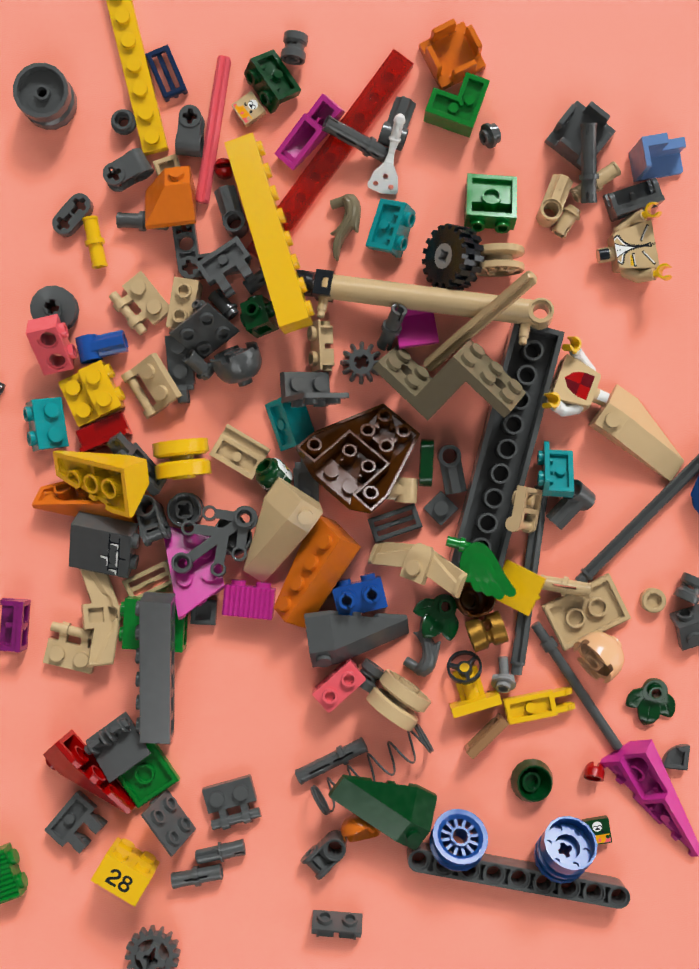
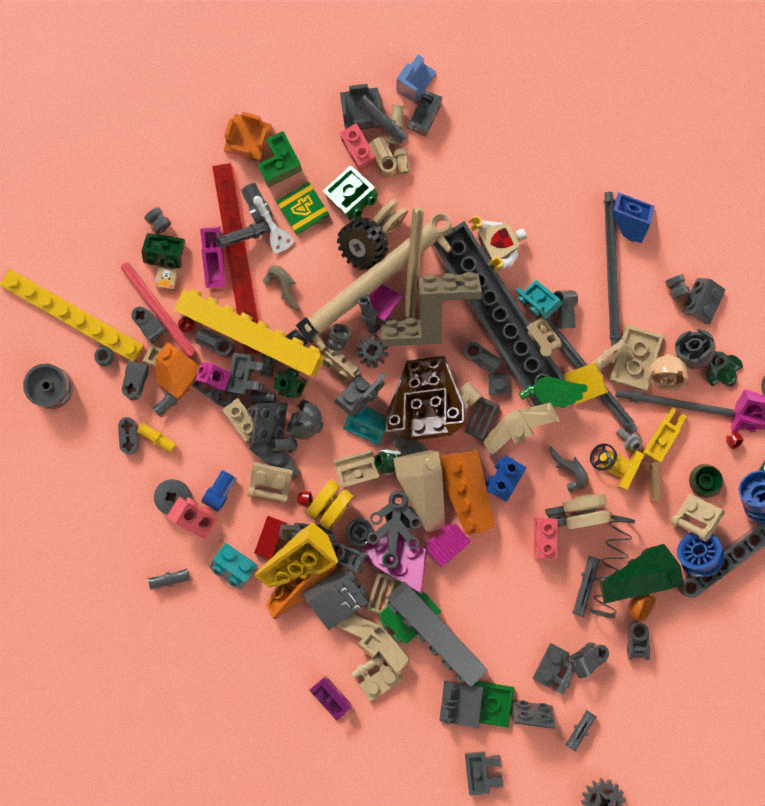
camera: 35 degrees left, 5 degrees down
red wedge [43,730,136,814] -> none
yellow plate [58,360,126,428] -> none
yellow brick [90,837,160,907] -> none
tan plate [109,271,169,336] -> none
dark blue tile [145,44,188,102] -> none
dark grey tile [190,599,217,625] -> none
dark grey axle [195,839,246,864] -> none
dark grey wedge [304,610,409,668] -> none
dark grey hinge [311,910,363,940] -> none
teal bracket [365,198,416,258] -> none
dark green plate [413,594,459,641] -> none
dark green beam [418,439,434,487] -> none
reddish brown hair [455,582,496,618] -> none
pearl gold wheel [464,610,509,653] -> none
dark grey plate [479,123,501,149] -> none
tan wedge [588,384,685,482] -> none
tan torso [596,202,672,283] -> none
tan tile [639,587,666,613] -> none
none -> dark pink brick [195,362,231,391]
none -> green tile [276,182,329,235]
none -> red hinge [297,491,313,507]
none -> dark grey wheel [326,324,351,351]
none -> coral brick [340,123,376,172]
none -> dark grey piece [569,642,609,678]
none -> tan plate [671,494,725,542]
none -> dark grey cylinder [675,329,716,369]

